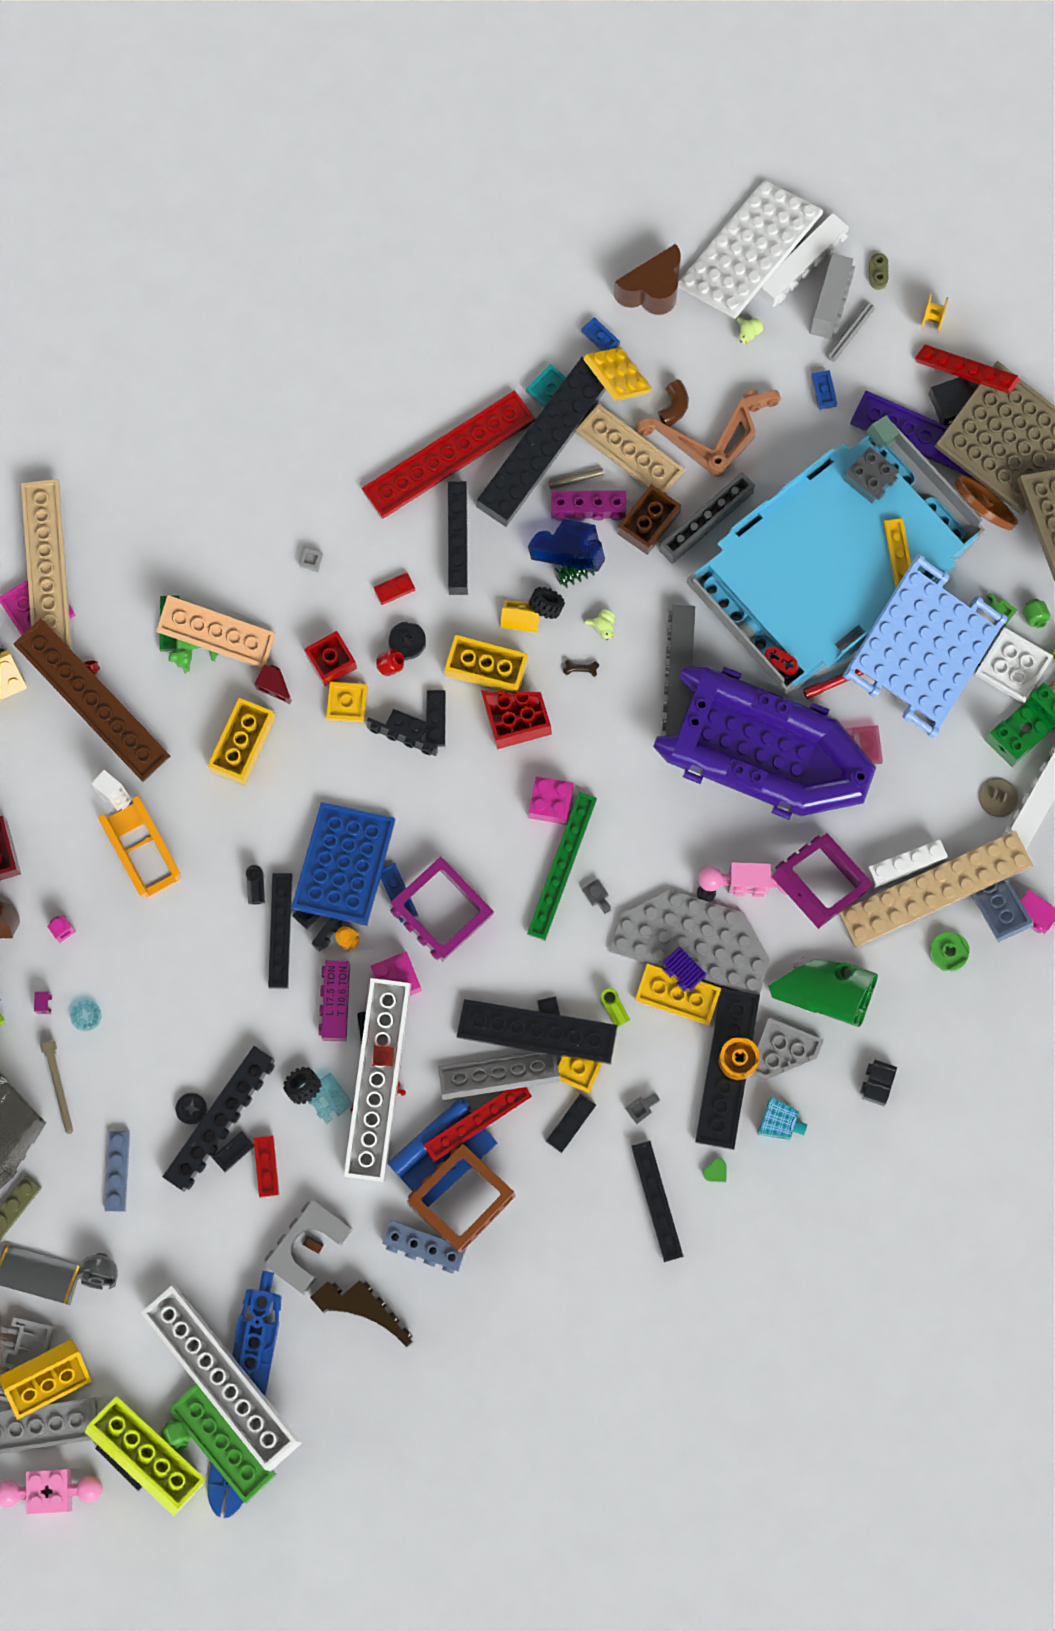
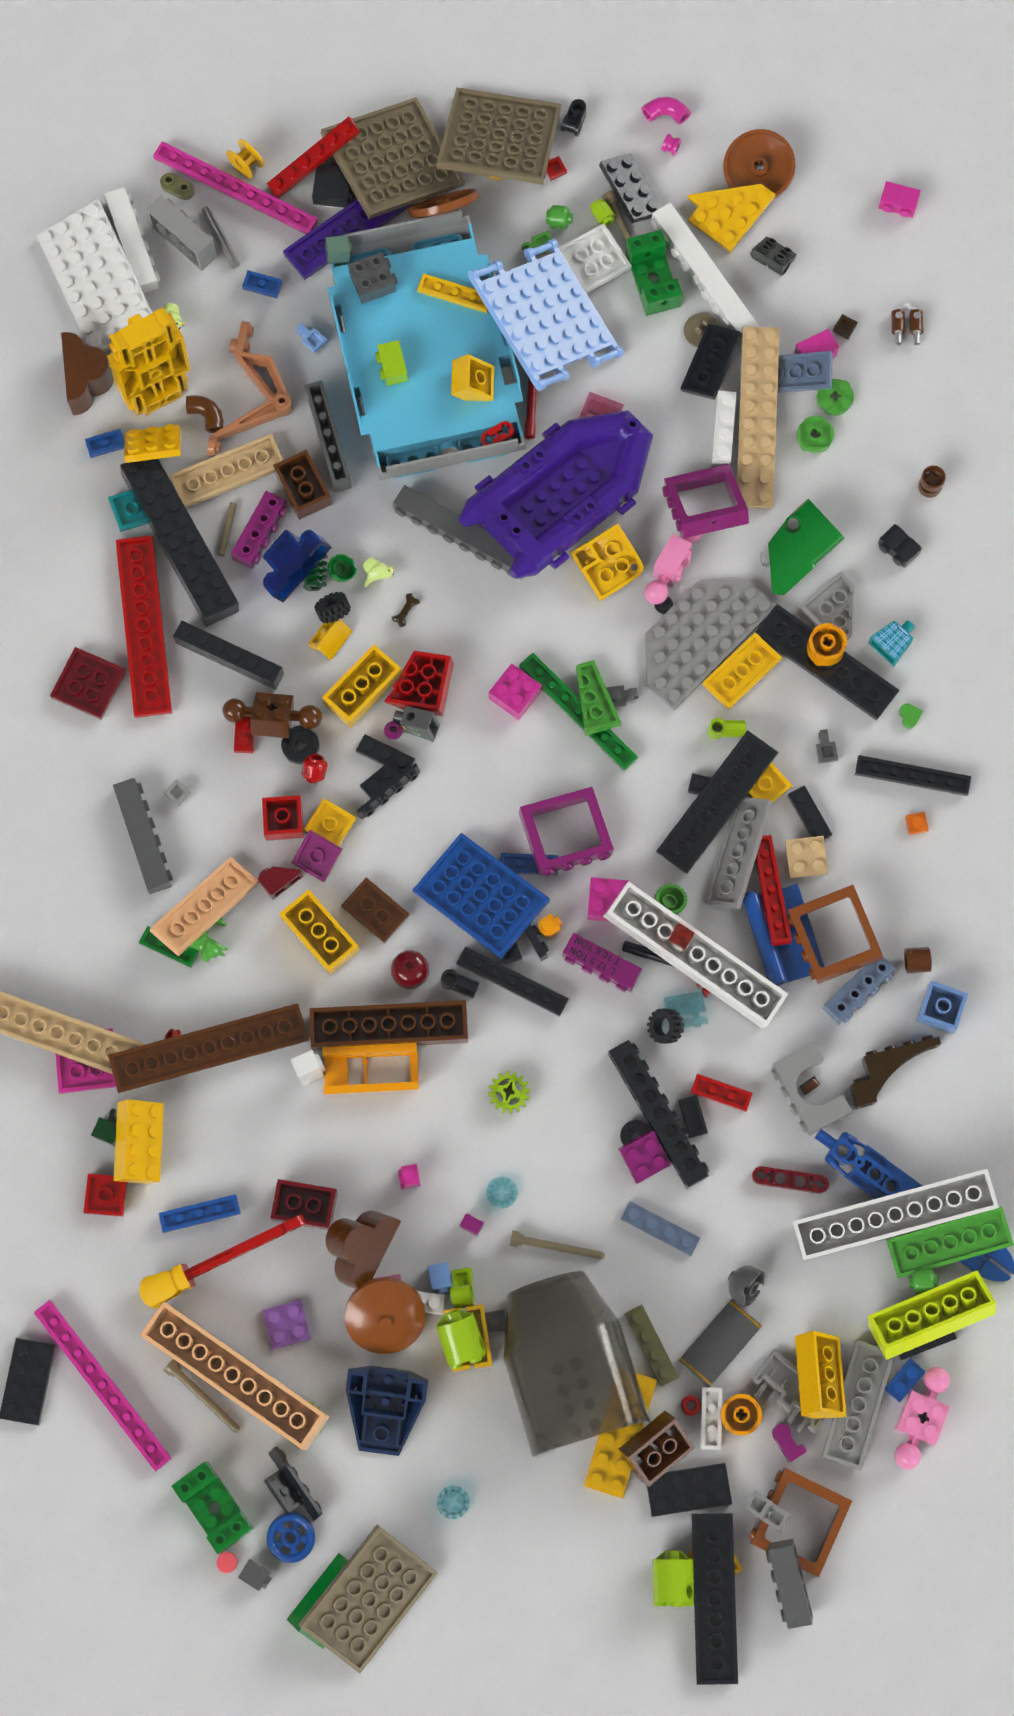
camera: 65 degrees left, 0 degrees up
dark purple brick [662,947,707,993] -> none
none -> dark red plate [50,647,126,720]
none -> yellow piece [107,307,191,416]
none -> dark grey brick [113,778,173,894]
none -> dark pink plate [153,141,318,234]
none -> reddish brown brick [222,692,322,738]
none -> magenta plate [291,830,343,882]
none -> light blue plate [296,323,327,354]
none -> reddish brown brick [309,1000,468,1051]
none -> green hair [327,554,357,582]
none -> reddish brown plate [341,877,410,944]
none -> lime brick [375,340,408,386]
none -> magenta plate [384,721,403,740]
none -> dark red cylinder [391,950,429,989]
none -> dark grey torso [393,706,440,742]
none -> yellow slope [451,354,494,401]
none -> lime gear [488,1071,530,1114]
none -> yellow slope [570,523,644,601]
none -> bright green wing [576,660,621,736]
none -> magenta plate [618,1130,671,1184]
none -> bright green hat [654,884,688,914]
none -> black plate [680,324,742,400]
none -> dark red beam [752,1166,829,1194]
none -> tan plate [785,836,828,878]
none -> bright green plate [816,379,854,416]
none -> blue plate [885,1358,926,1403]
none -> reddish brown piece [904,947,932,974]
none -> orange plate [905,812,929,835]
none -> medium blue brick [916,981,968,1034]
none -> reddish brown wheel [918,465,946,498]

